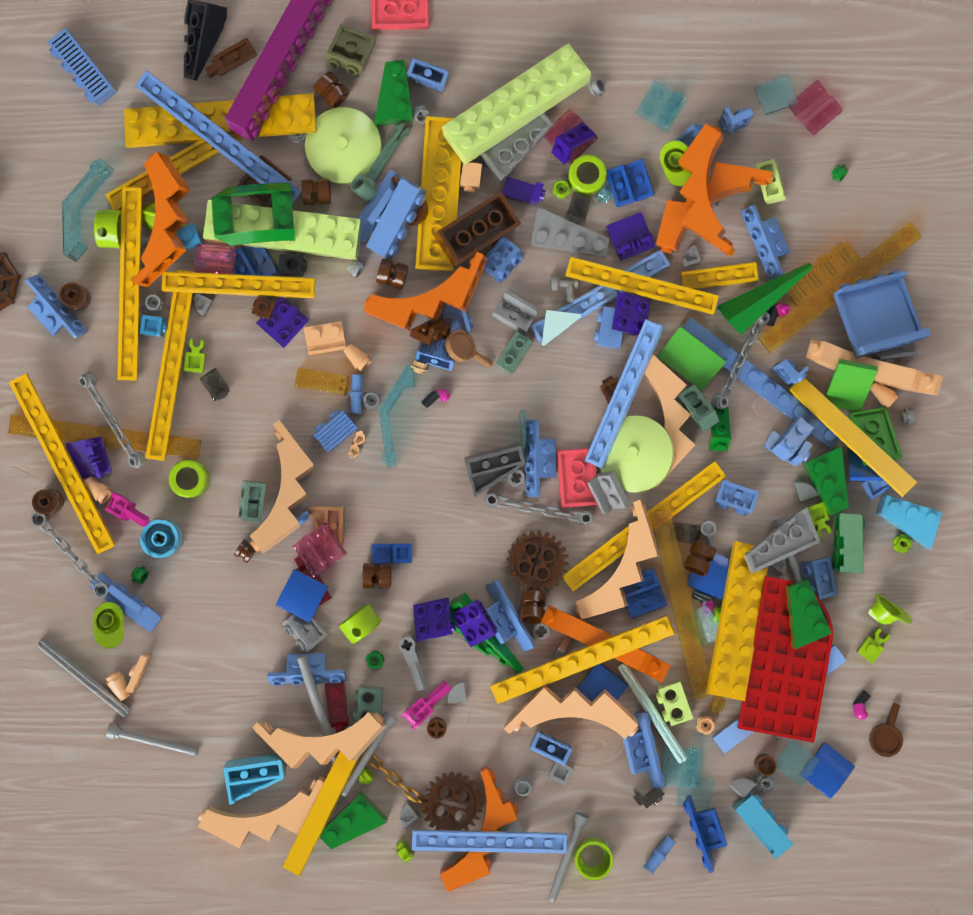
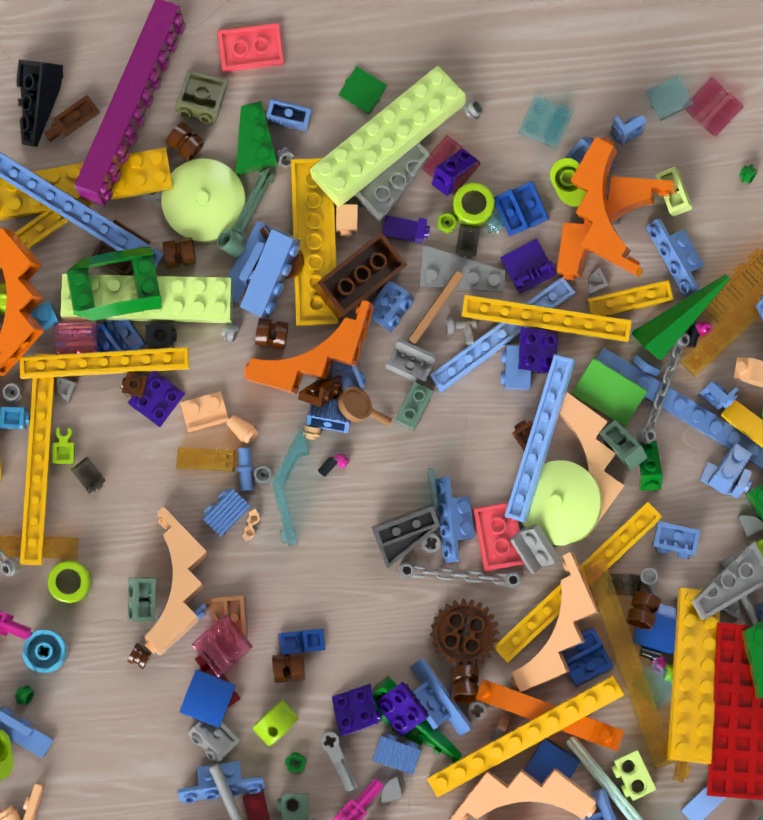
camera: 10 degrees left, 5 degrees down
light aqua tile [541,310,581,346] -> none
light nougat plate [696,716,715,735] -> none
none -> green piece [338,66,387,114]
none -> medium blue brick [372,733,422,775]
none -> medium nougat tile [408,270,463,344]
none -> medium blue tile [632,354,661,376]

